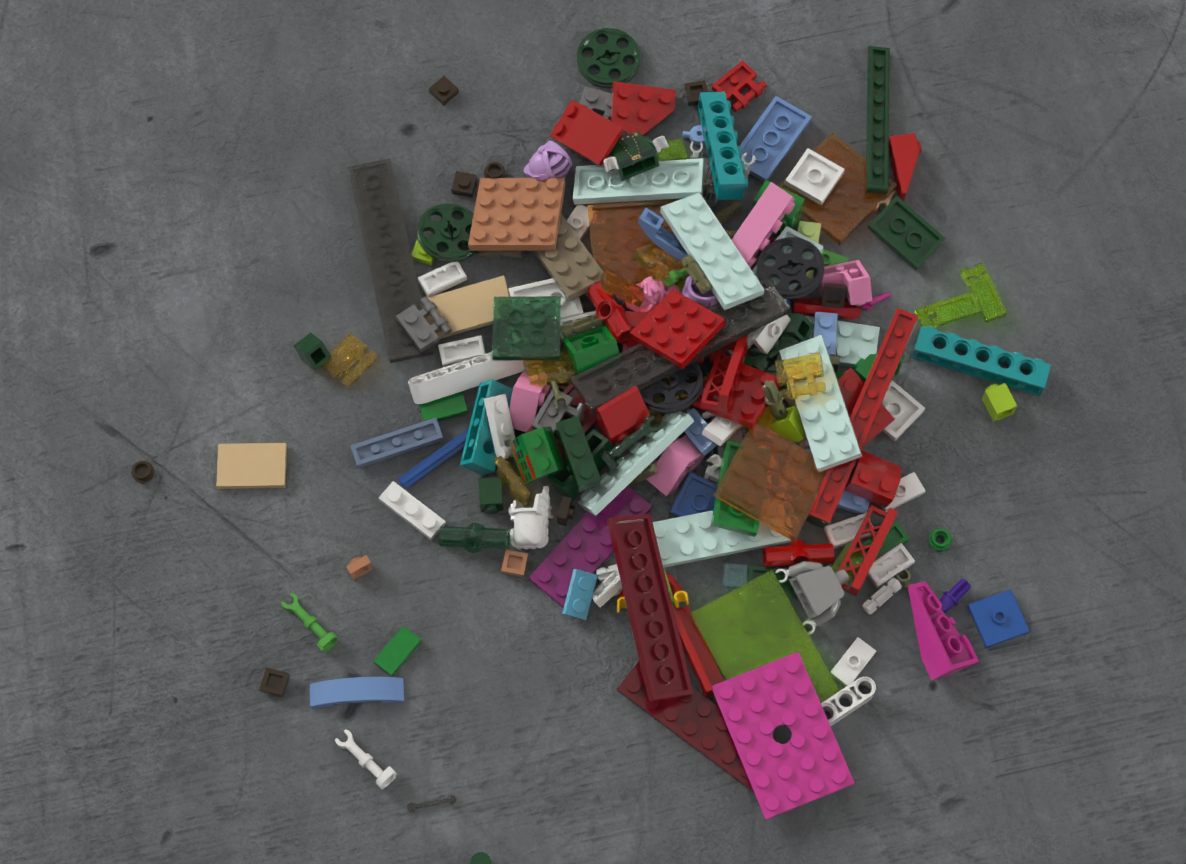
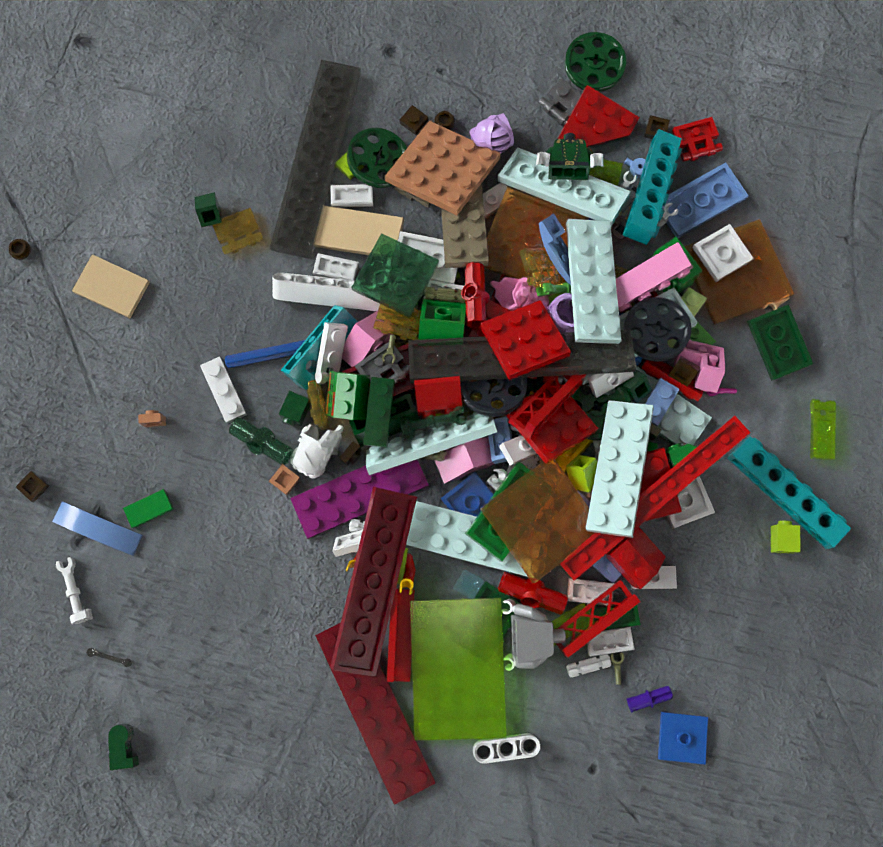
camera: 25 degrees right, 10 degrees up
bright green piece [281,593,339,653] -> none
sand blue plate [350,418,444,468] -> none
flat silver plate [396,296,452,352] -> none
green tile [419,391,468,421] -> none
dark brown plate [429,76,459,106] -> none
red slope [550,100,624,166] -> none
medium azure plate [562,569,598,620] -> none
clear orange plate [601,269,644,307] -> none
olive axle [681,255,712,294] -> none
dark pink plate [712,651,855,820] -> none
olive axle [714,200,742,225] -> none
olive axle [762,380,786,418] -> none
clear yellow plate [775,352,826,400] -> none
white plate [829,637,876,687] -> none
dark green tile [865,46,890,195] -> none
red slope [889,133,921,201] -> none
dark pink wedge [908,581,979,681] -> none
clear neon green plate [915,291,981,328] -> none
green plate [928,528,952,551] -> none

